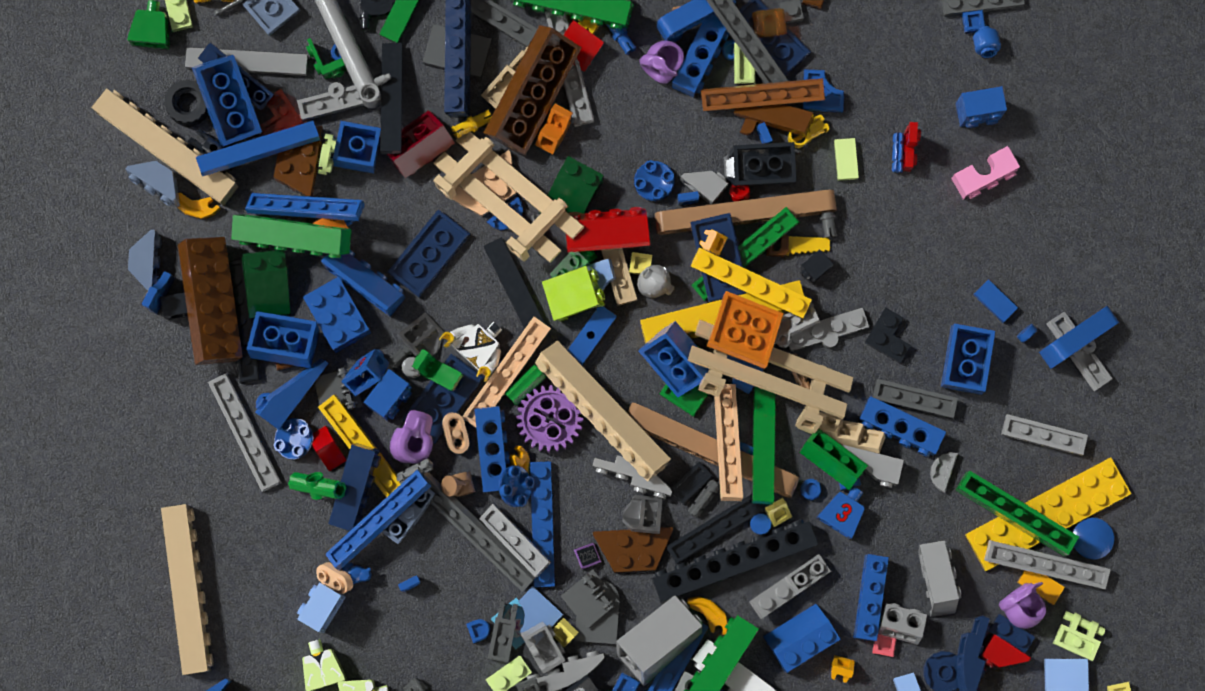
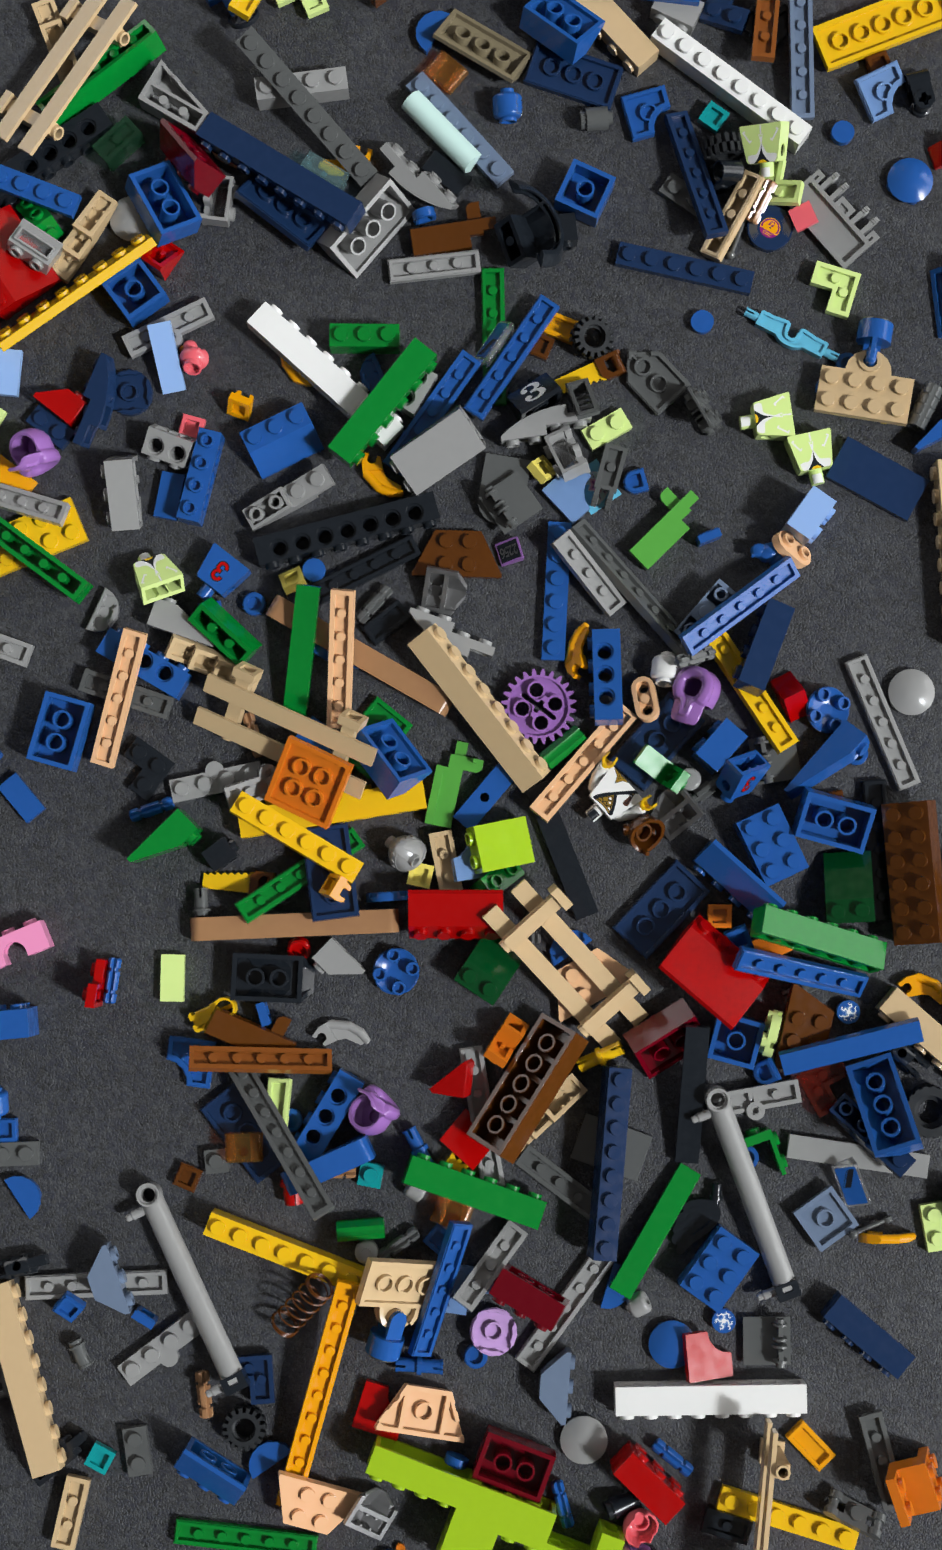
camera: 175 degrees left, 5 degrees up
green piece [288,472,346,500] -> none
medium nougat piece [441,472,475,497] -> none
blue dish [499,465,535,507] -> none
blue tile [677,191,699,206] -> none
none -> light nougat plate [90,627,148,769]
none -> green slope [127,808,203,863]
none -> blue axle [129,797,175,822]
none -> yellowish green torso [133,552,185,605]
none -> blue tile [153,471,186,521]
none -> light grey piece [312,1019,371,1046]
none -> teal plate [357,1162,385,1189]
none -> blue tile [366,891,408,902]
none -> bright green piece [424,741,484,829]
none -> red slope [429,1058,474,1098]
none -> reddish brown helmet [622,814,665,856]
none -> bright green piece [628,487,699,571]
none -> white head [650,651,681,688]
none -> red slope [658,914,770,1030]
none -> orange plate [707,904,732,928]
none -> blue plate [723,923,754,949]
none -> blue tile [753,1057,782,1085]
none -> dark blue tile [825,436,929,522]
none -> slope [830,1157,871,1207]
none -> blue tile [835,1000,860,1024]
none -> light grey dish [888,669,935,715]

